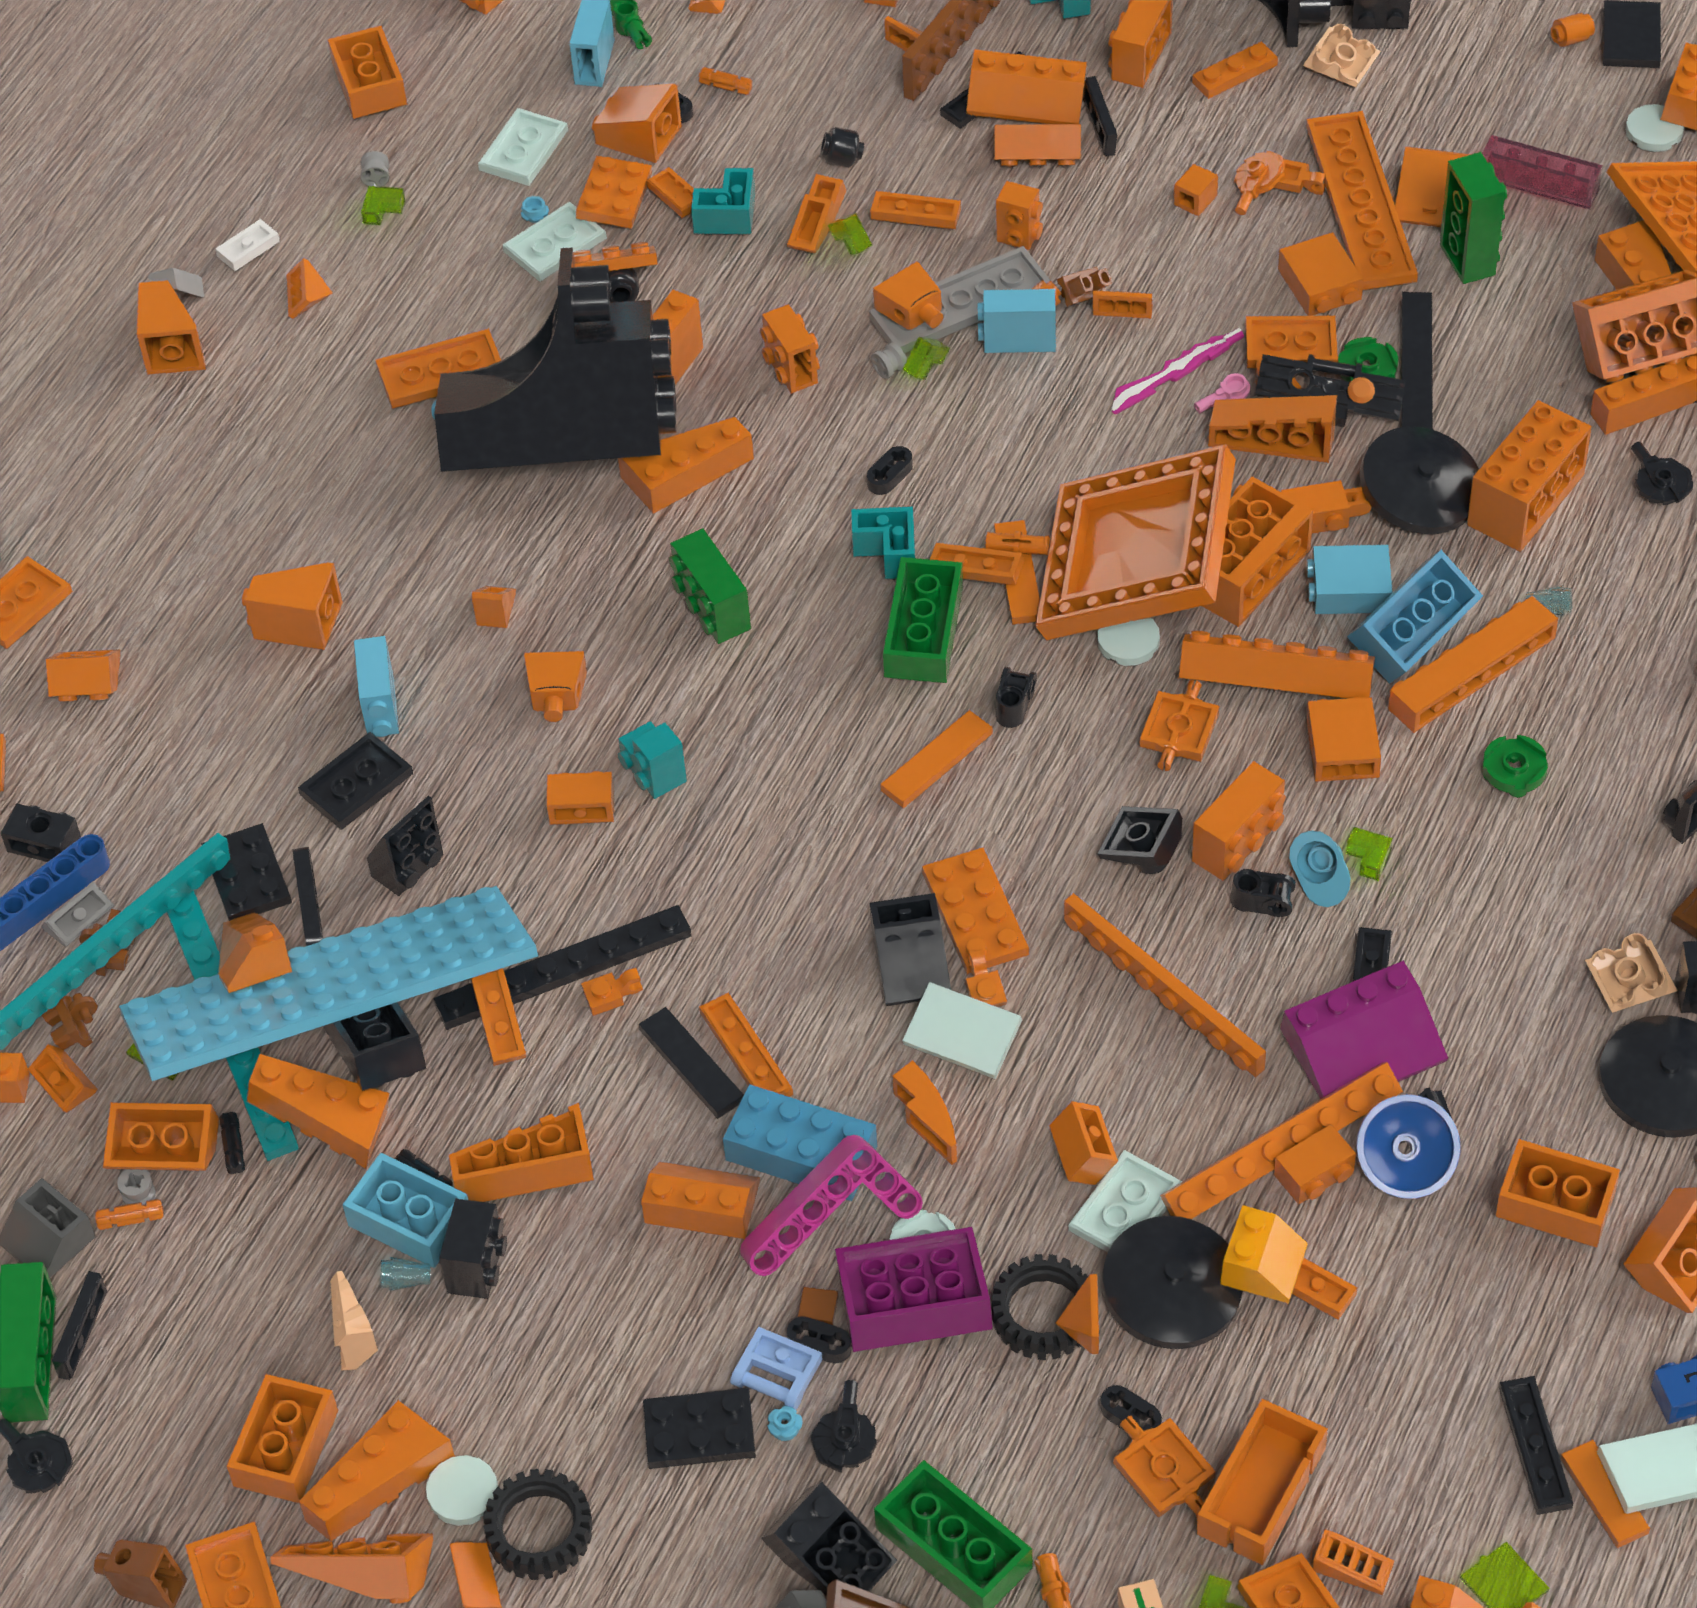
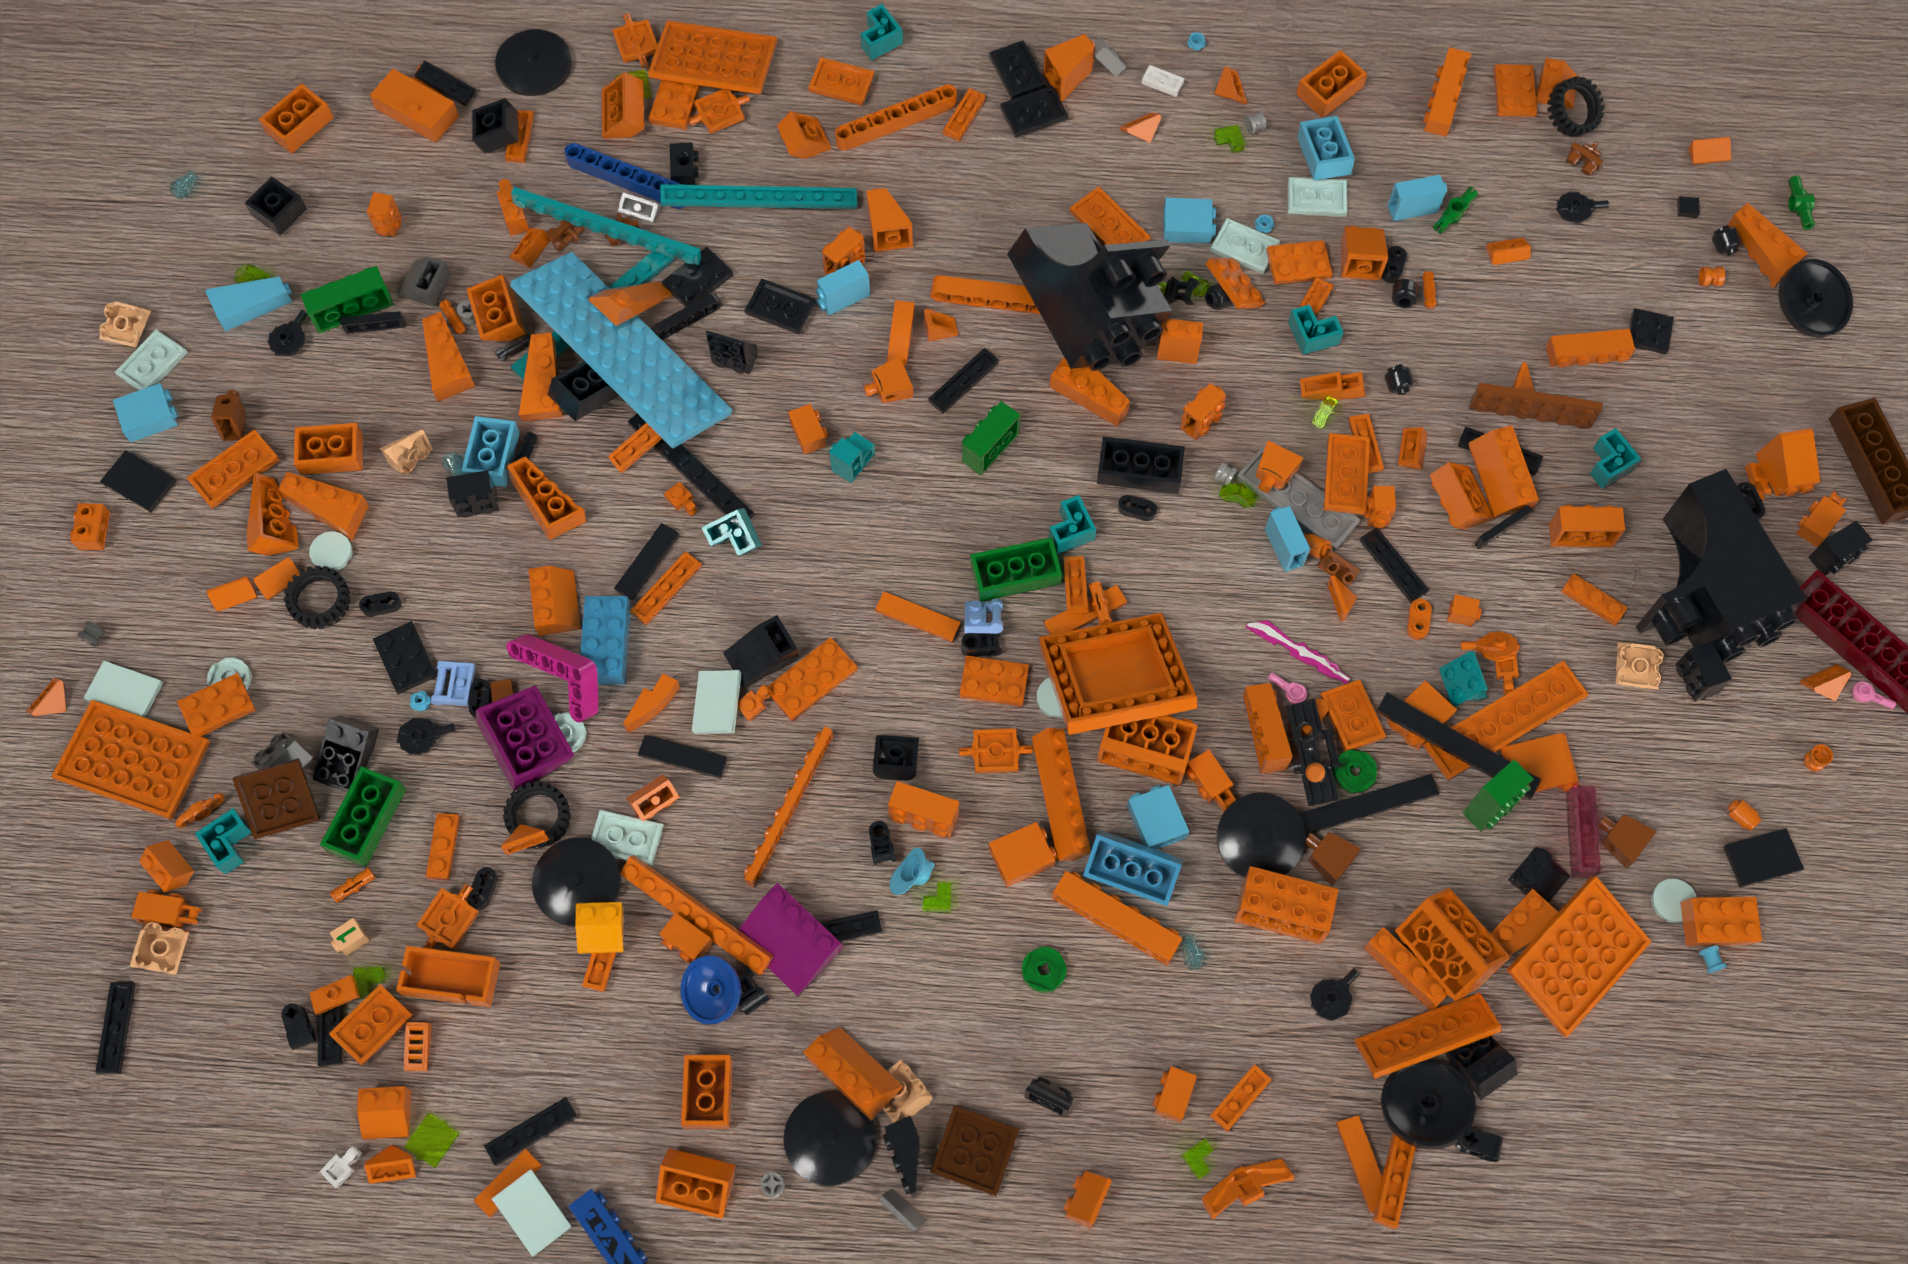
camera: 65 degrees right, 15 degrees up
none -> black beam [359,591,401,617]
none -> orange wedge [422,311,475,402]
none -> orange plate [425,813,460,880]
none -> black tile [638,735,727,779]
none -> teal plate [661,184,857,209]
none -> teal brick [701,508,763,556]
none -> orange slope [803,1027,903,1120]
none -> orange brick [822,226,865,275]
none -> orange beam [835,84,957,151]
none -> orange slope [887,300,915,367]
none -> black tile [928,348,999,414]
none -> orange beam [930,275,1040,314]
none -> orange tile [943,88,986,142]
none -> orange plate [959,656,1029,707]
none -> light blue plate [965,598,1003,634]
none -> black plate [989,40,1047,100]
none -> black plate [1000,85,1068,138]
none -> black brick [1097,436,1185,494]
none -> medium azure brick [1163,198,1216,244]
none -> medium azure plate [1187,32,1206,50]
none -> orange slope [1214,66,1248,105]
none -> medium azure brick [1297,116,1355,181]
none -> dark orange torso [1305,832,1361,886]
none -> orange plate [1323,433,1370,515]
none -> black tile [1359,527,1429,604]
none -> black tile [1376,692,1541,799]
none -> black head [1392,279,1418,308]
none -> orange slope [1398,427,1427,469]
none -> orange plate [1407,599,1432,640]
none -> teal bracket [1439,651,1488,707]
none -> black slope [1508,847,1570,903]
none -> dark orange torso [1597,815,1656,869]

